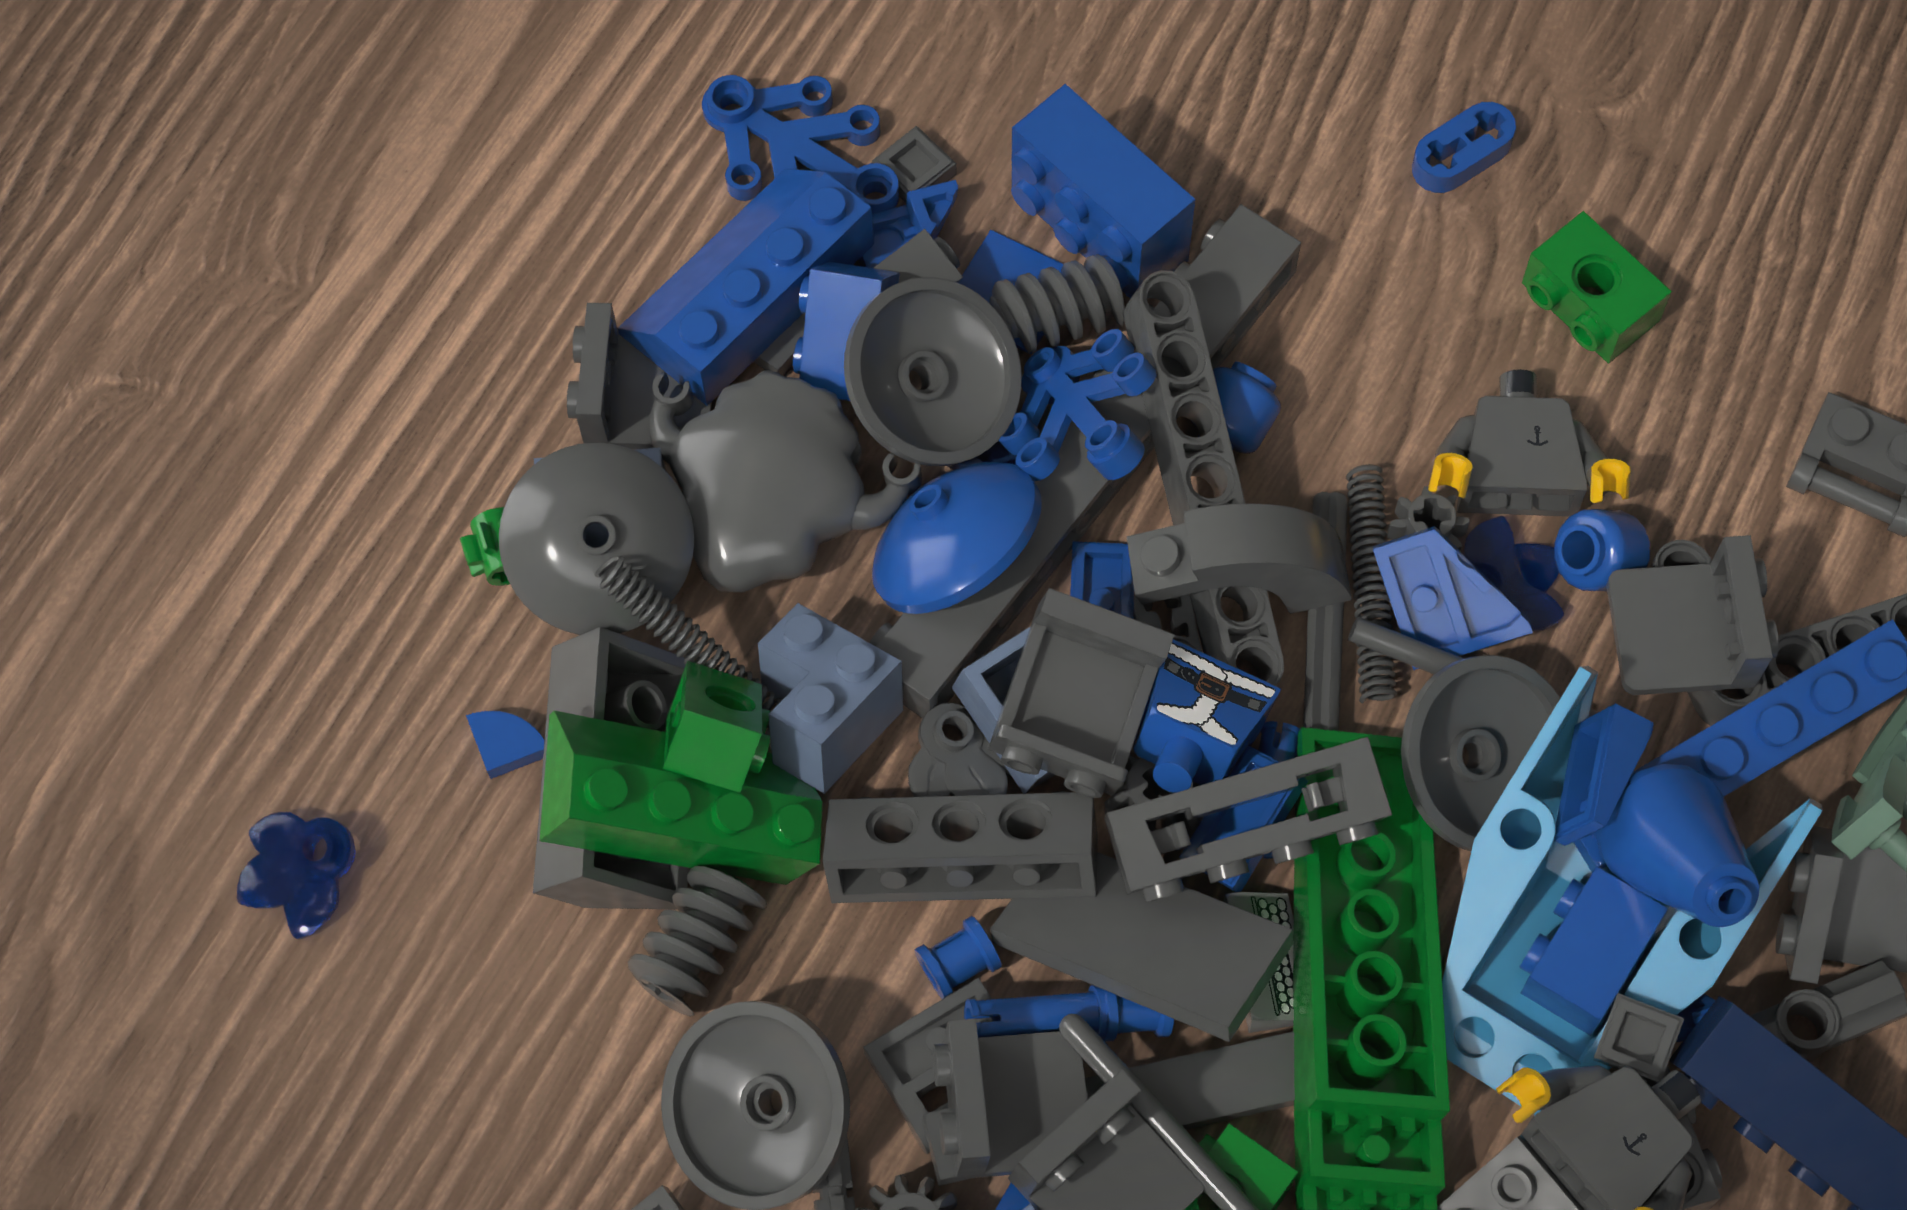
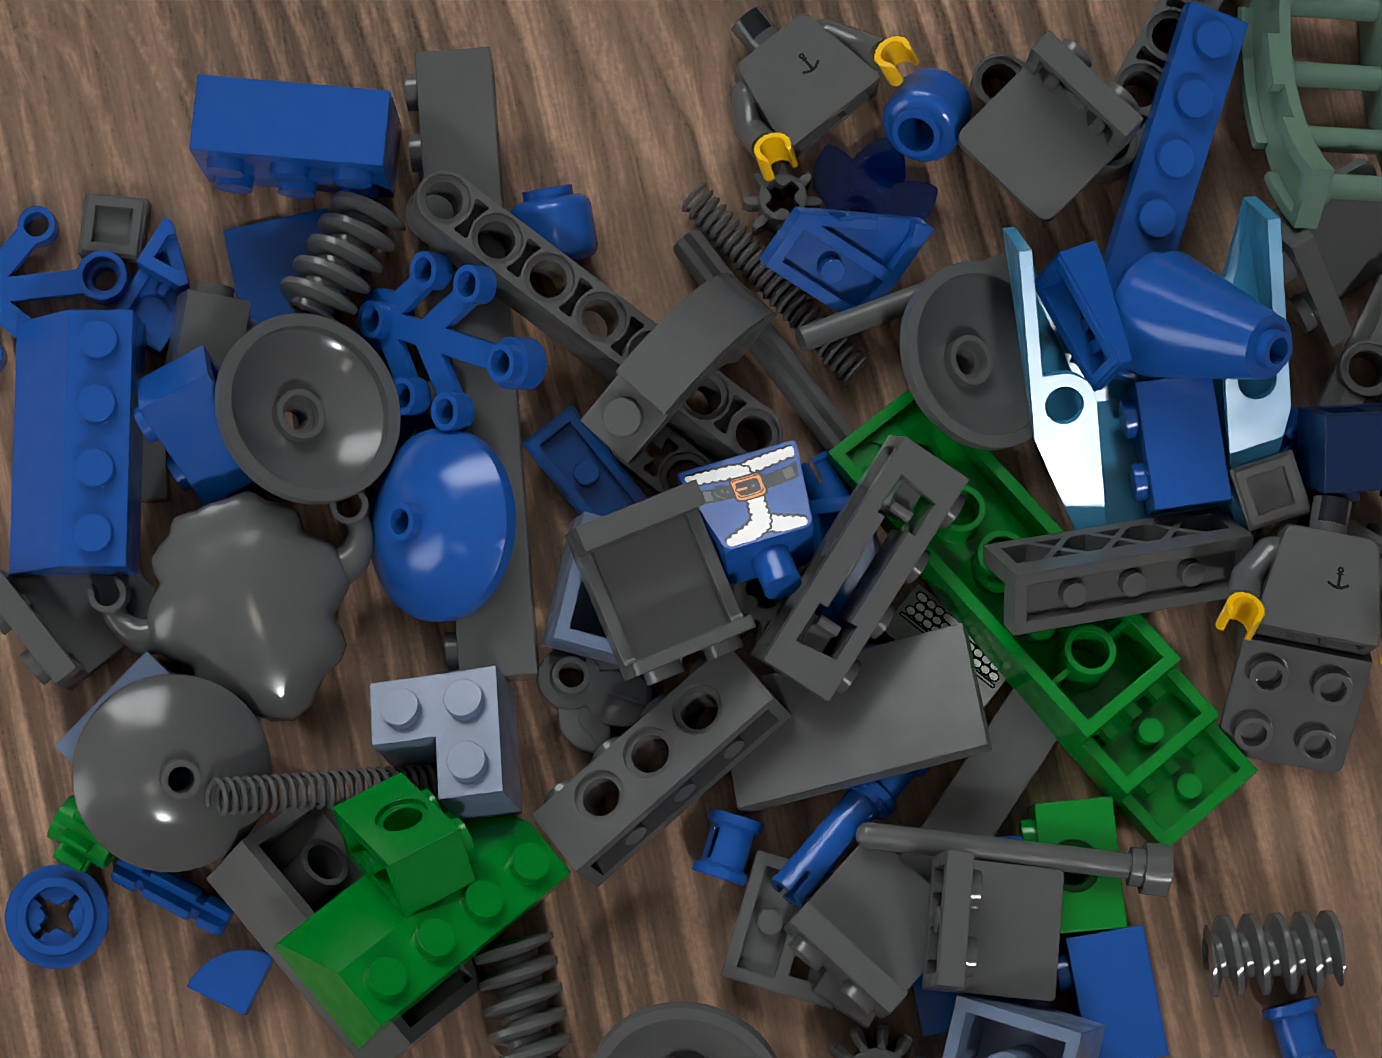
camera: 45 degrees left, 15 degrees up
none -> blue gear [5,864,110,969]
none -> blue axle [111,858,234,935]
none -> dark grey fence [983,507,1254,635]

